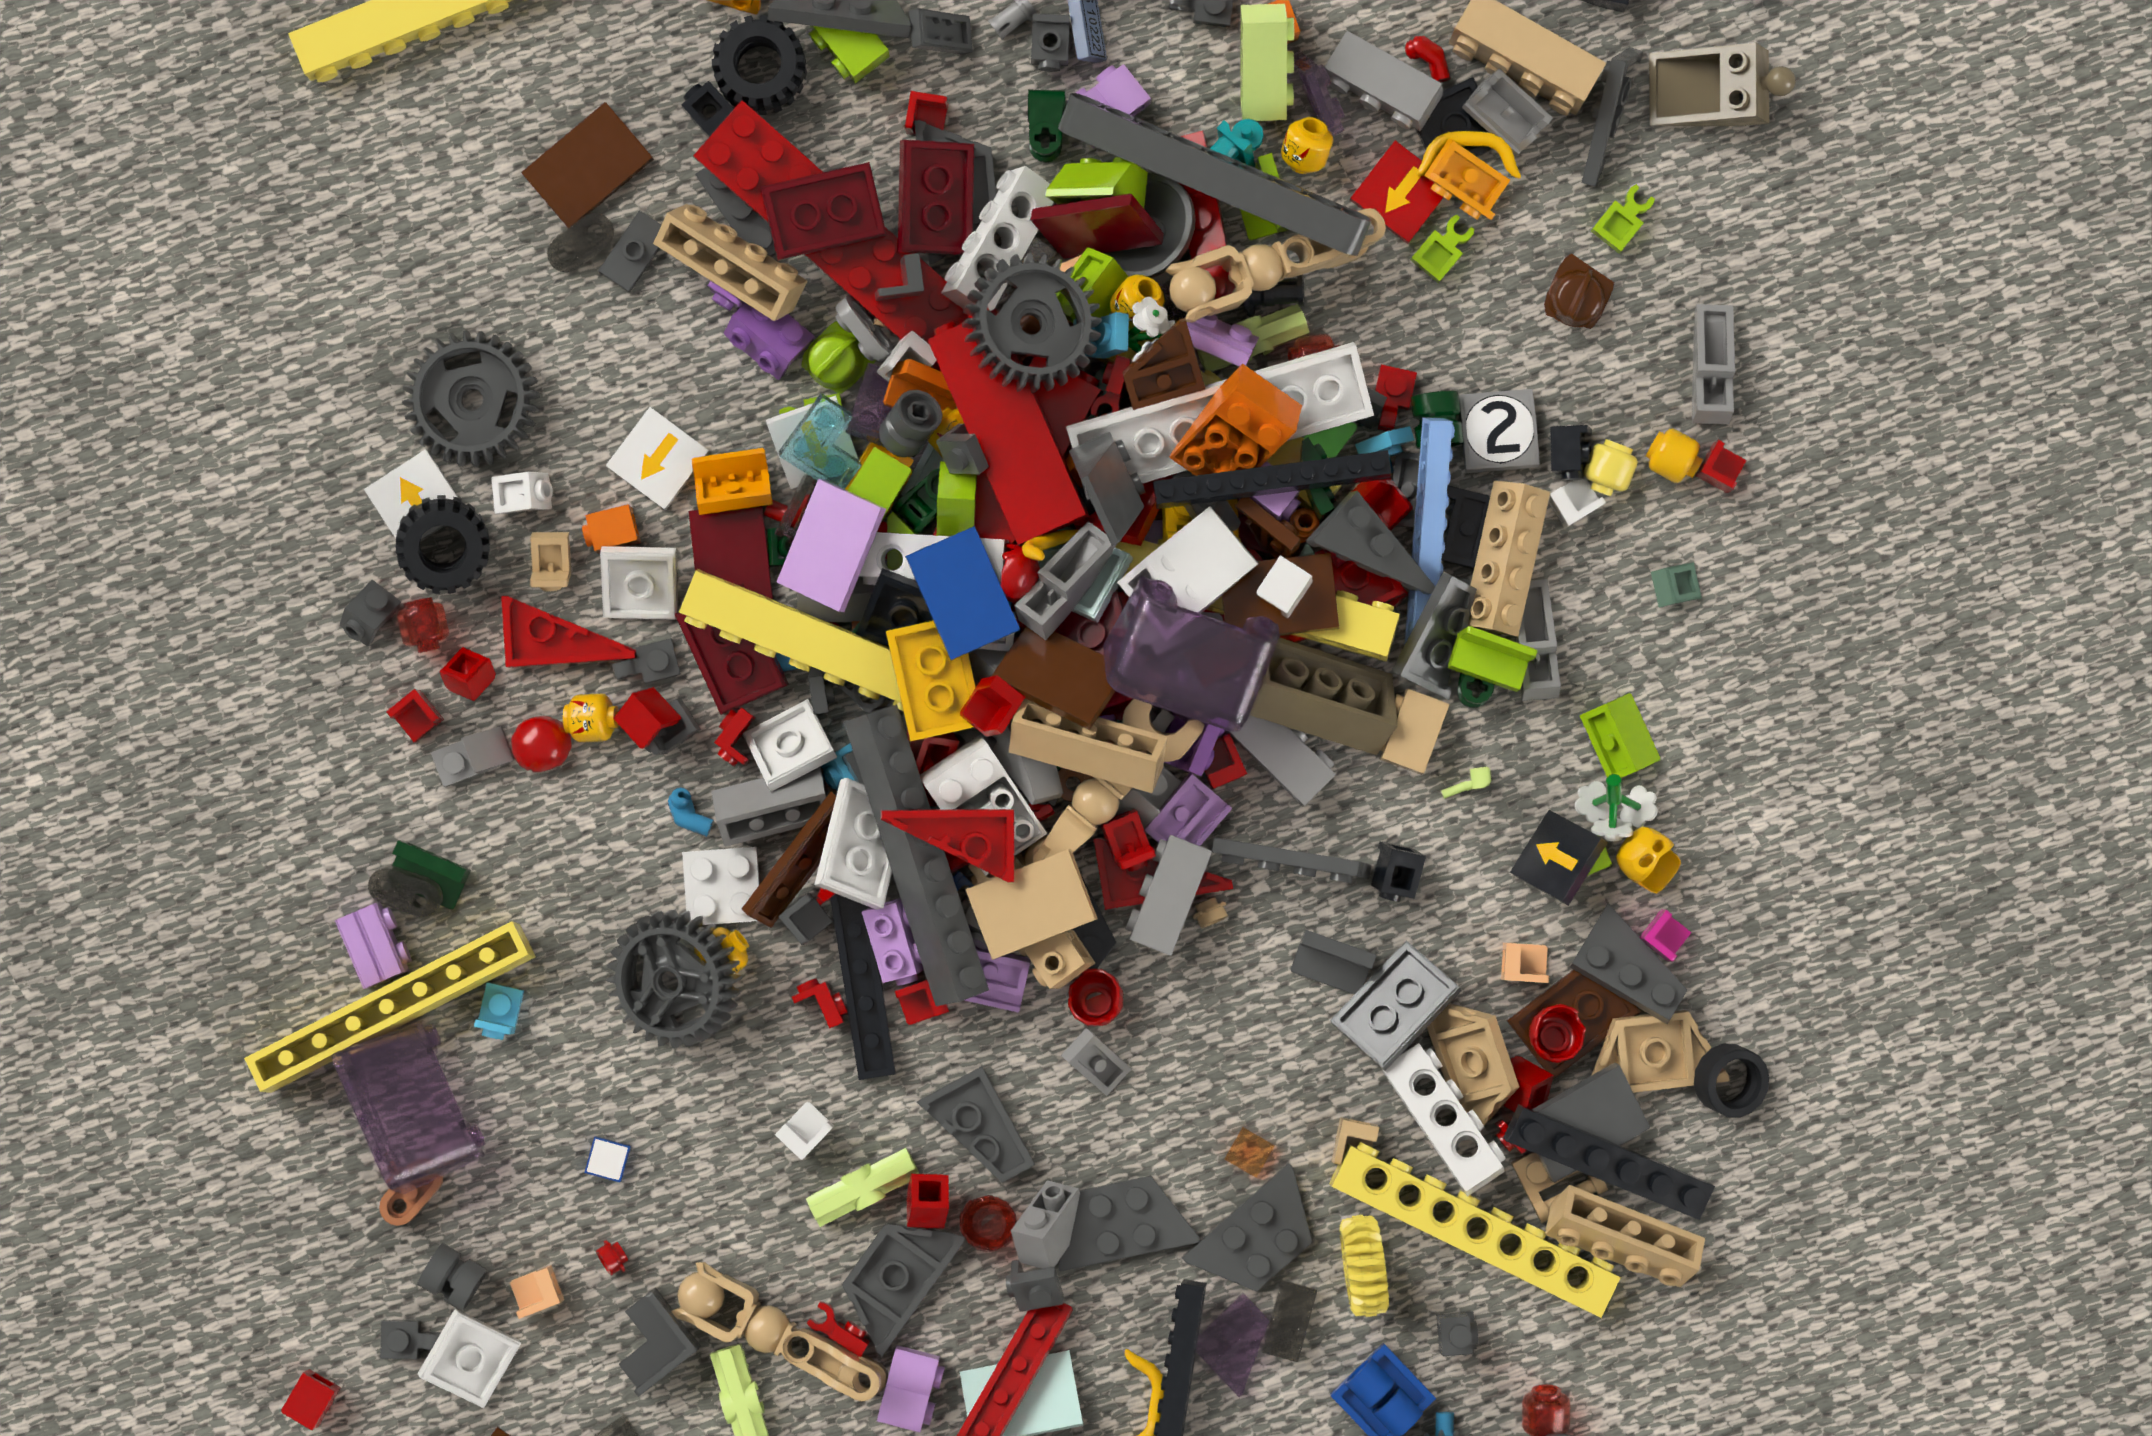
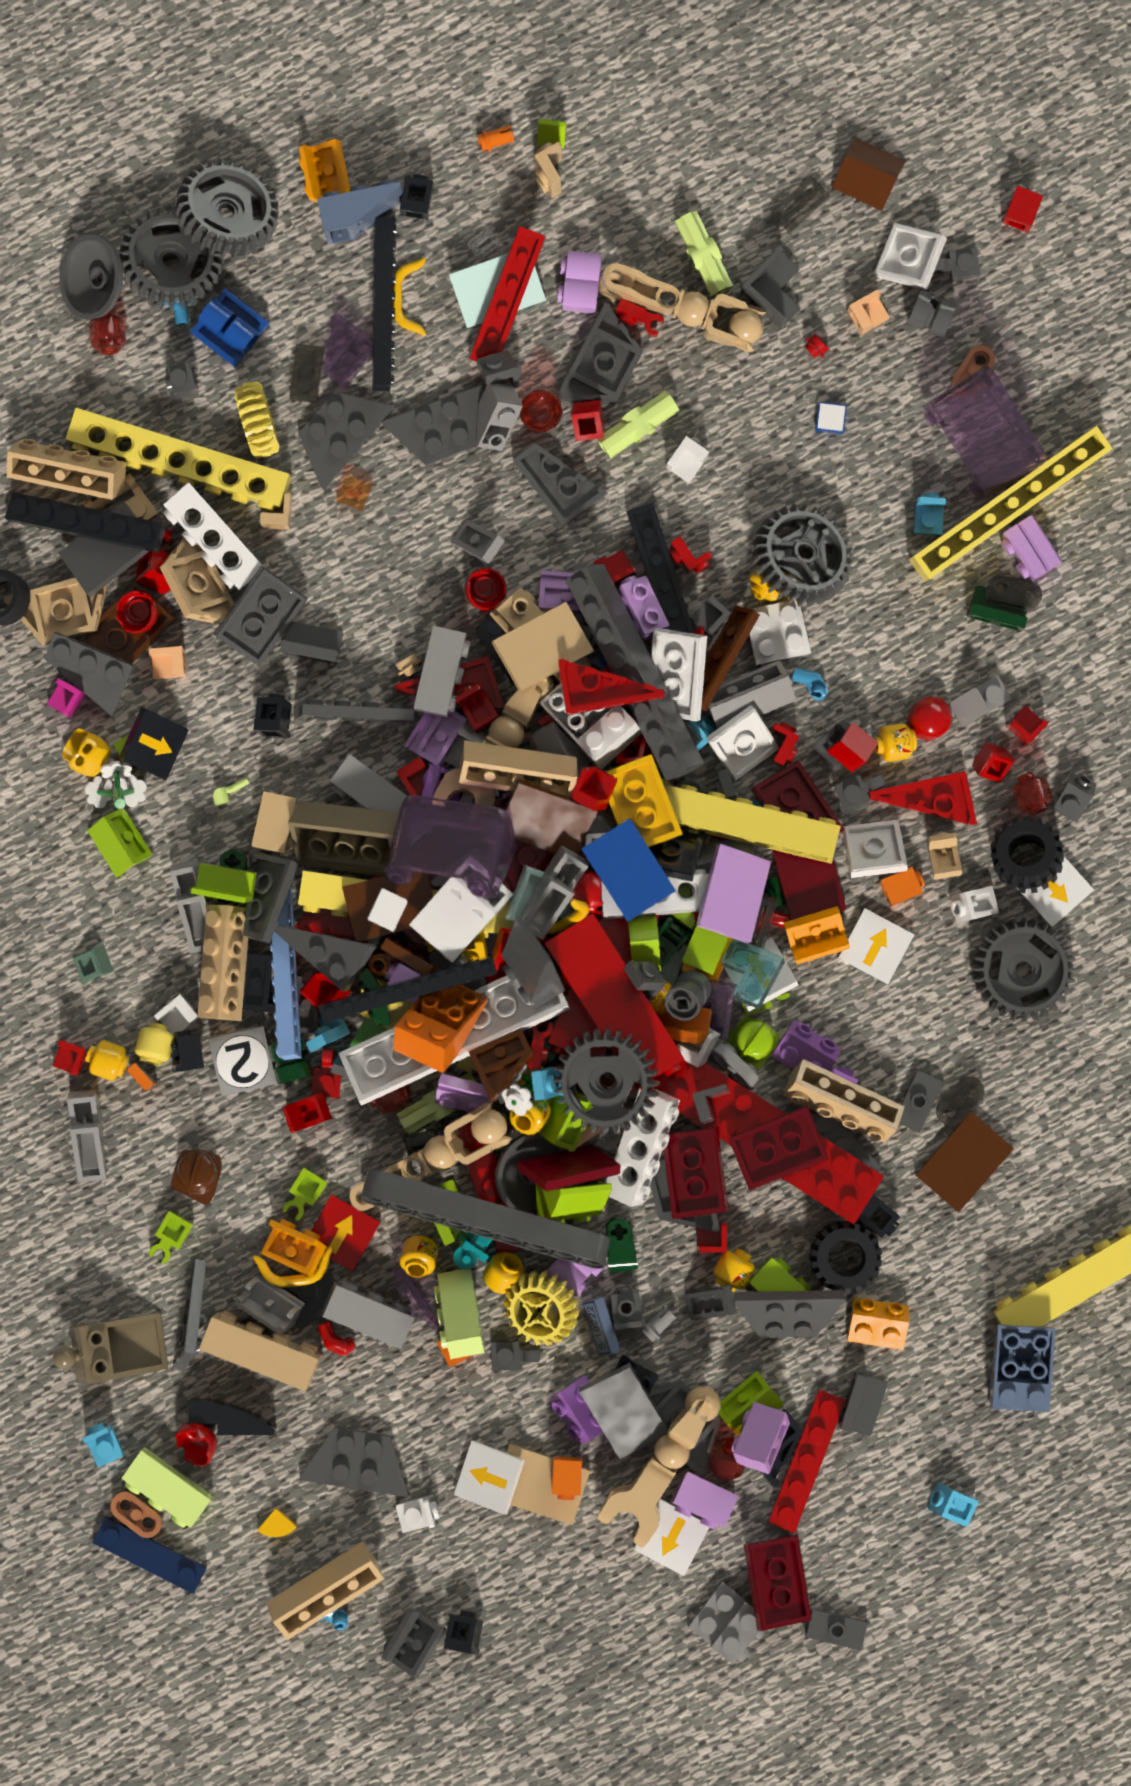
camera: 175 degrees right, 0 degrees up
none -> orange tile [127,1062,156,1090]
none -> red bracket [282,1092,332,1133]
none -> yellow head [483,1252,525,1294]
none -> light yellow gear [503,1270,580,1346]
none -> yellow head [713,1248,755,1292]

